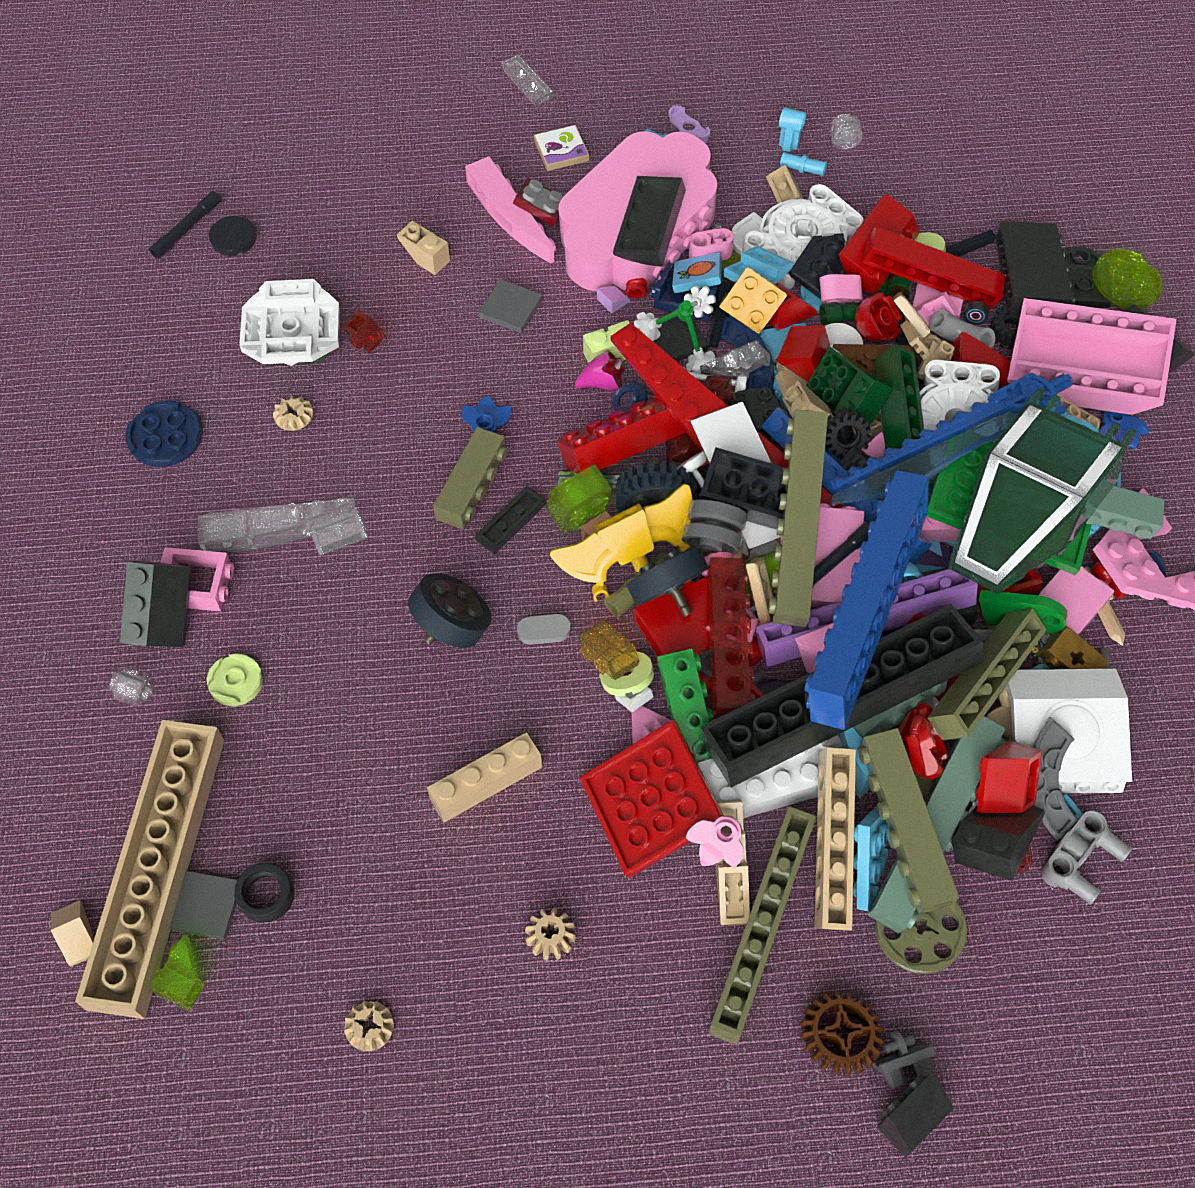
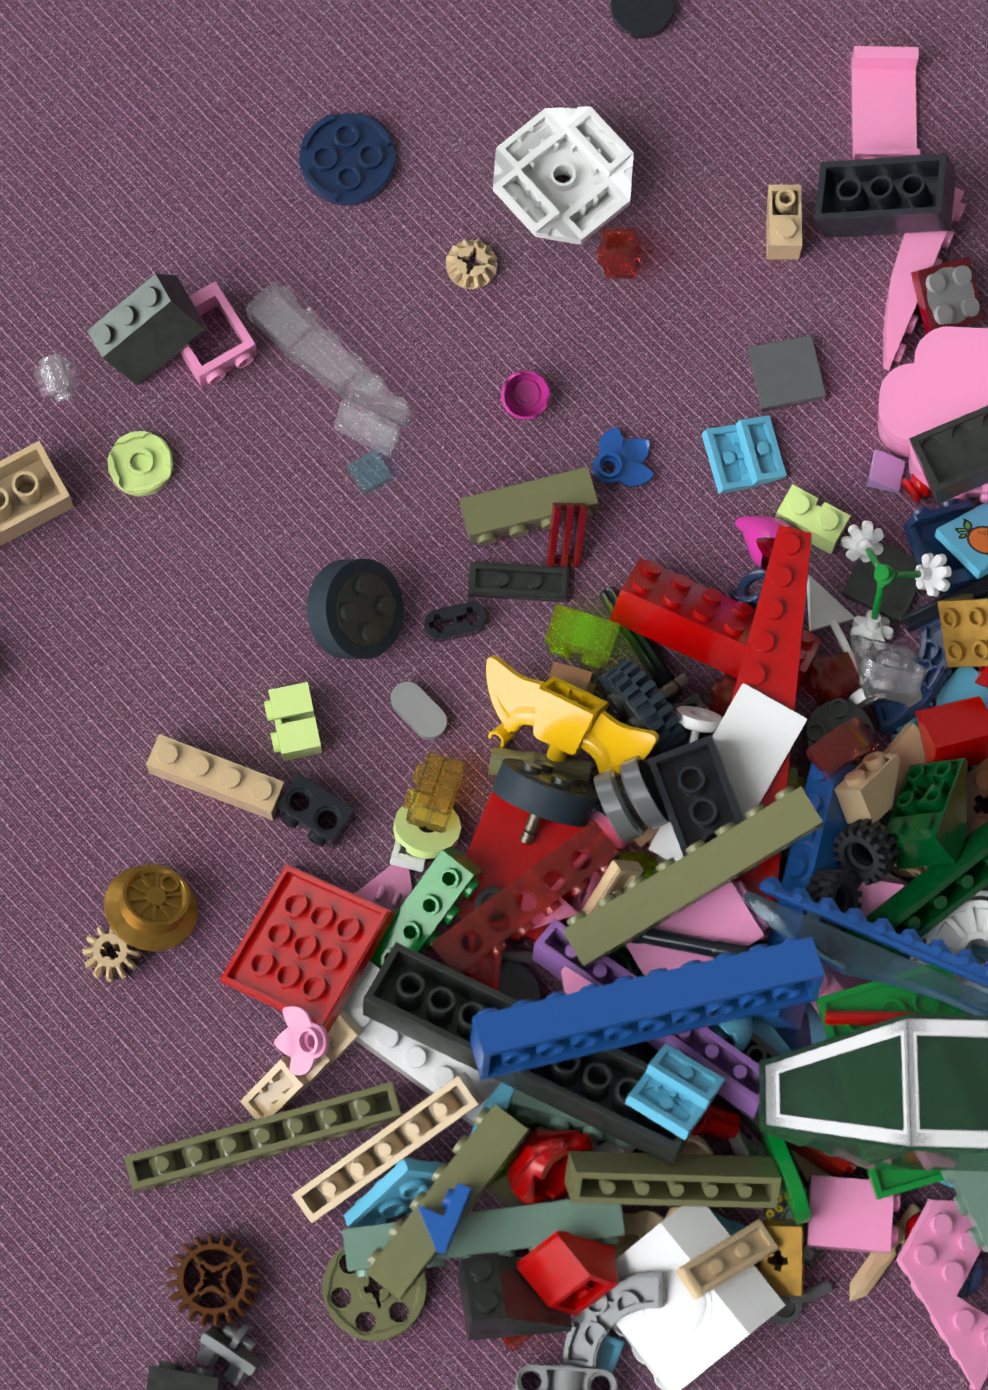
camera: 50 degrees right, 15 degrees up
none -> pearl gold wheel [104,865,198,951]
none -> yellowish green piece [264,682,322,761]
none -> black brick [276,773,355,849]
none -> clear light blue tile [347,449,392,495]
none -> blue slope [418,1183,473,1256]
none -> black beam [424,602,486,642]
none -> dark pink hair [501,370,550,420]
none -> dark red tile [545,503,587,567]
none -> medium azure slope [625,1043,725,1140]
none -> tan tile [675,1219,779,1301]
none -> medium azure slope [702,415,787,494]
none -> clear red brick [806,717,879,781]
none -> black brick [814,154,956,238]
none -> red piece [824,1011,916,1026]
none -> bright pink panel [851,46,920,160]

